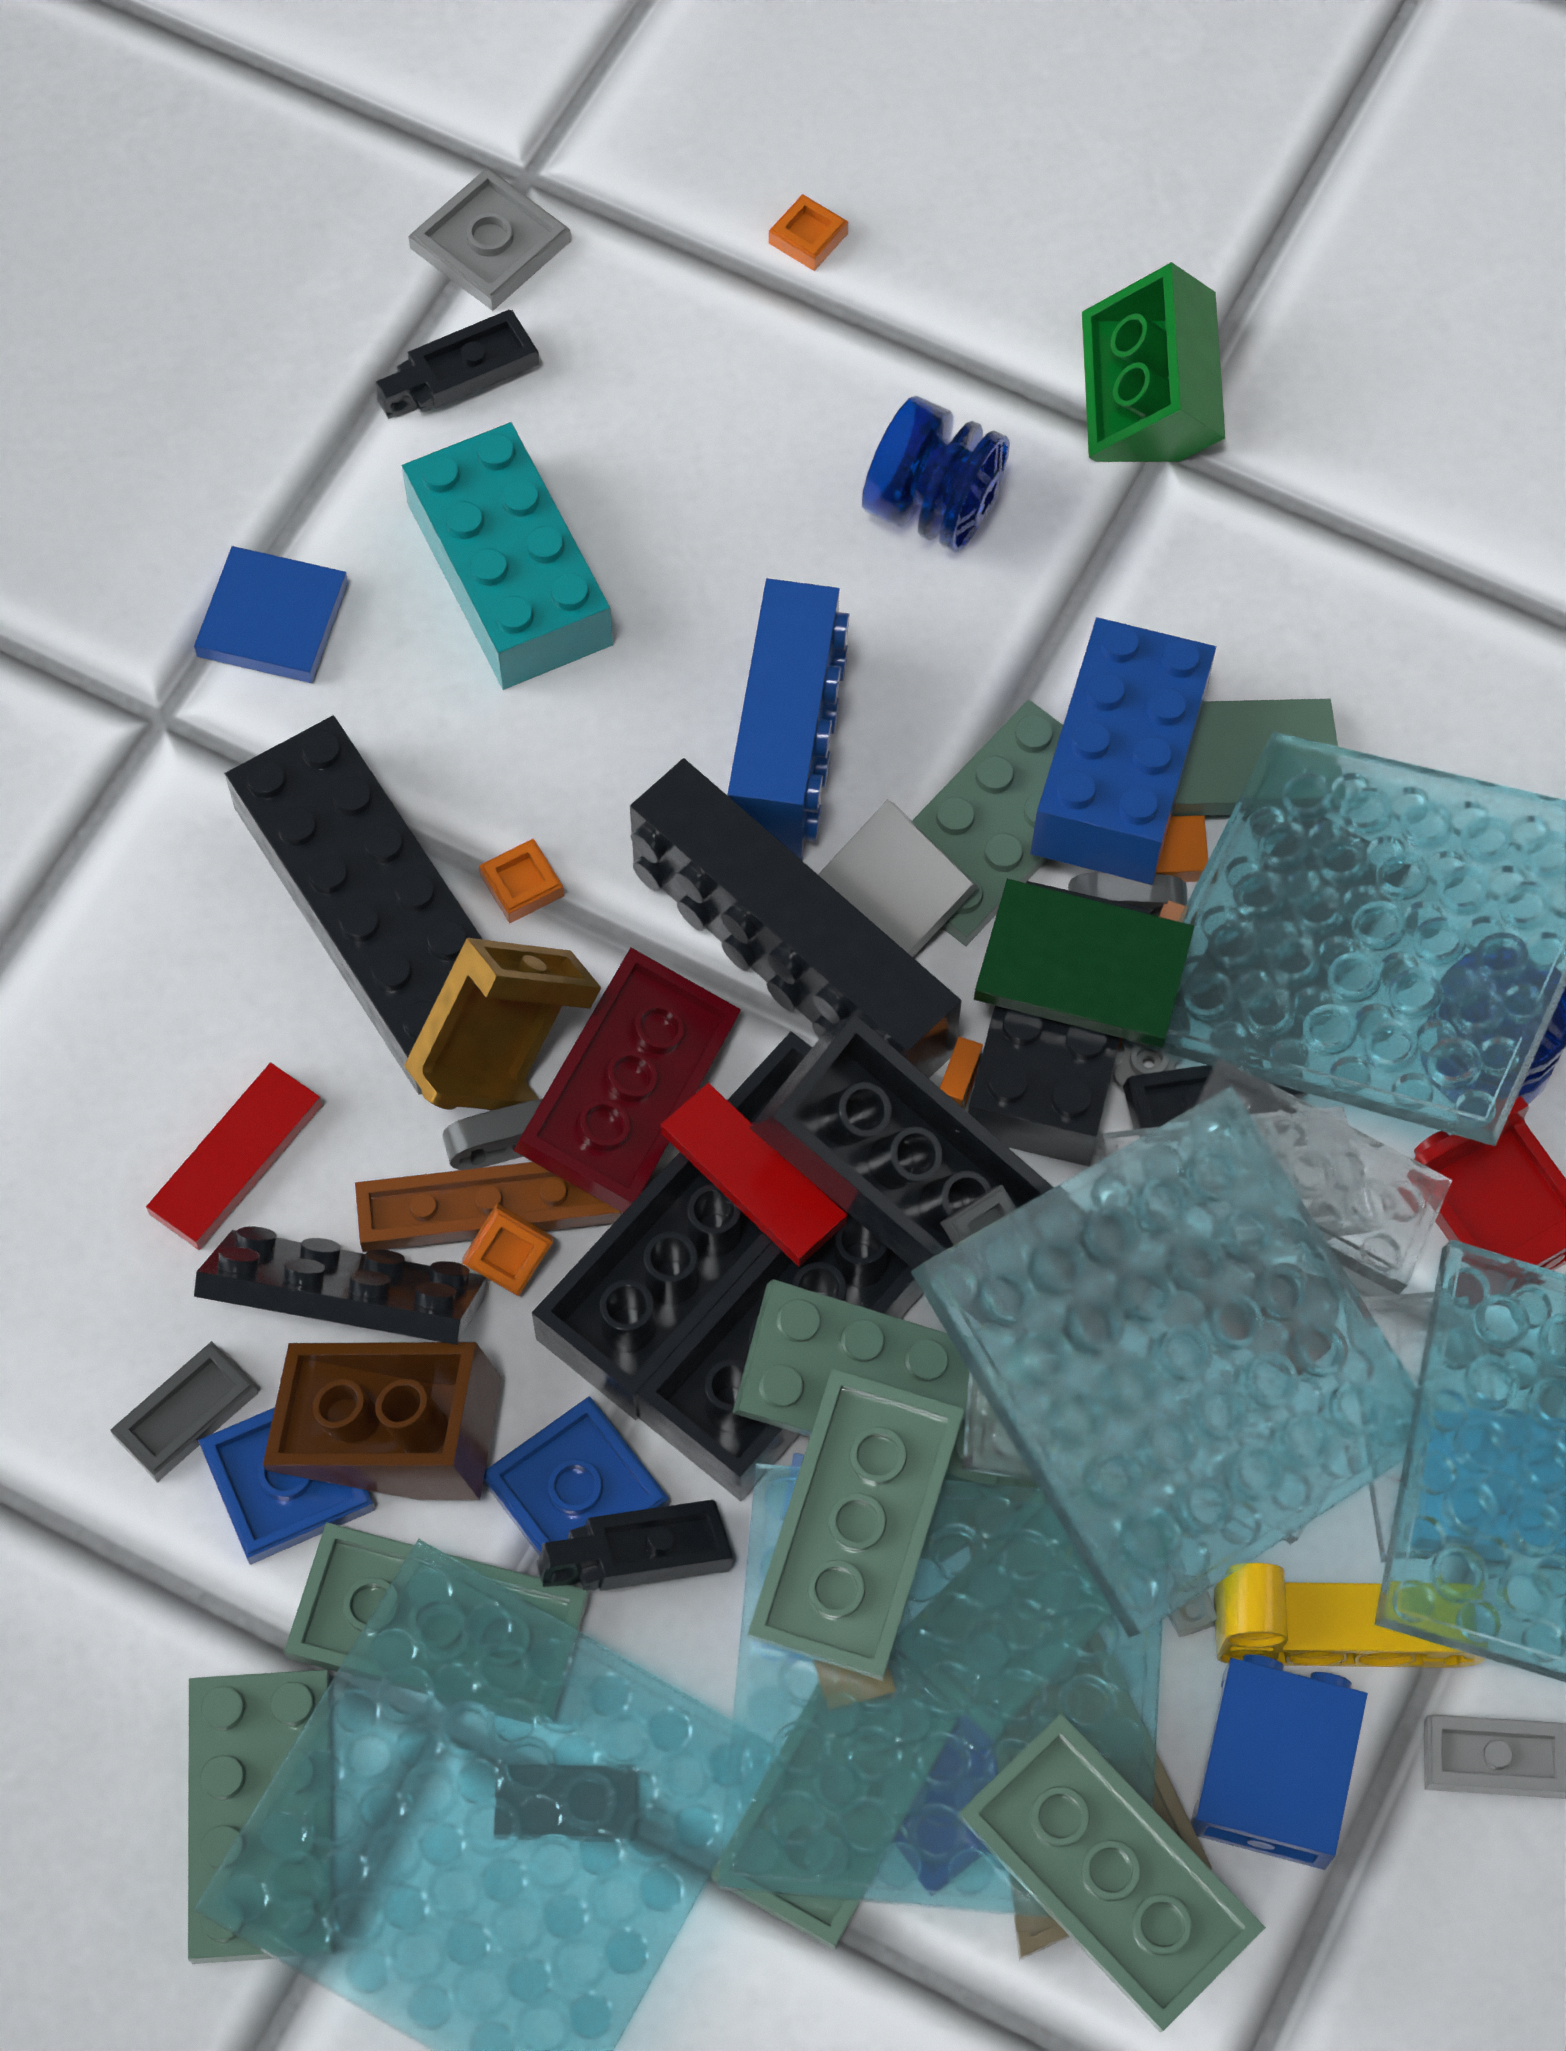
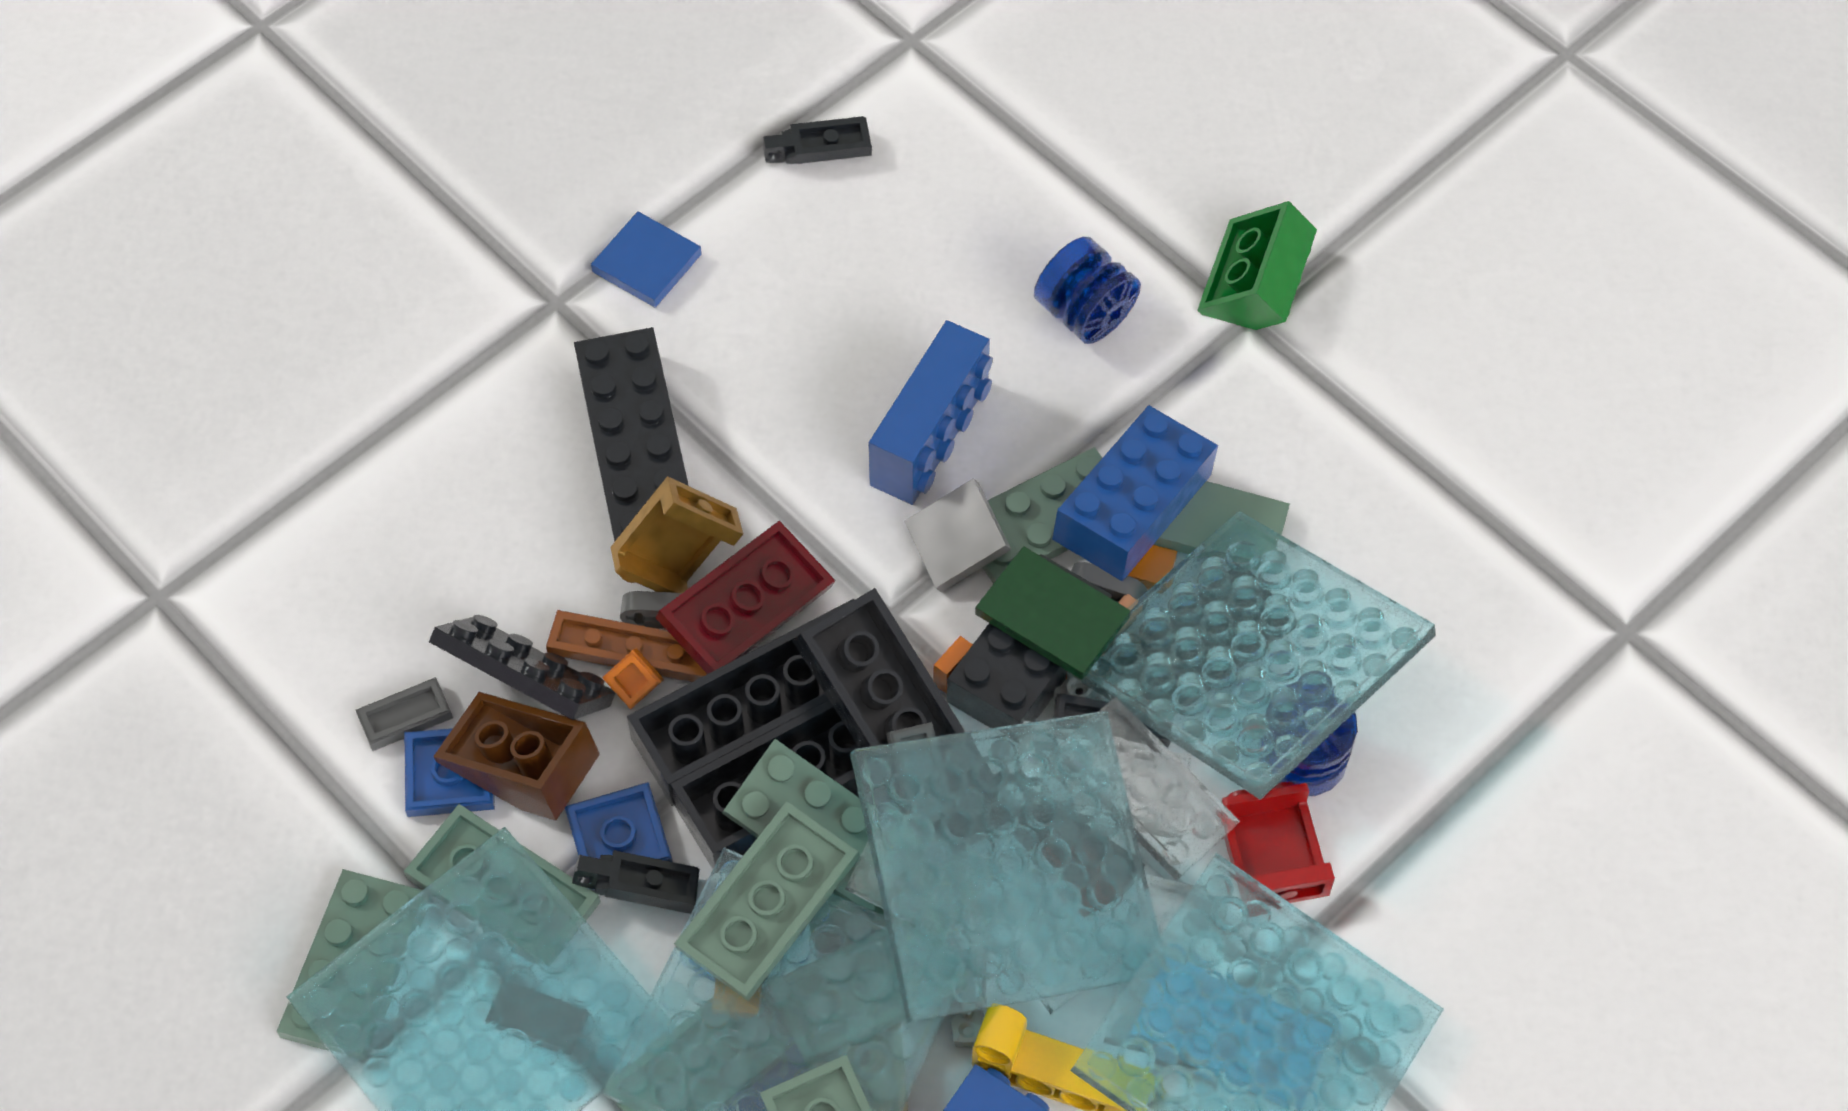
camera: 20 degrees right, 5 degrees down
red tile [146,1062,323,1250] -> none
teal brick [401,422,613,690] -> none
light grey tile [408,167,571,311] -> none
orange tile [479,838,564,924] -> none
black brick [630,758,962,1078] -> none
red tile [660,1082,847,1267] -> none
orange tile [769,194,848,271] -> none

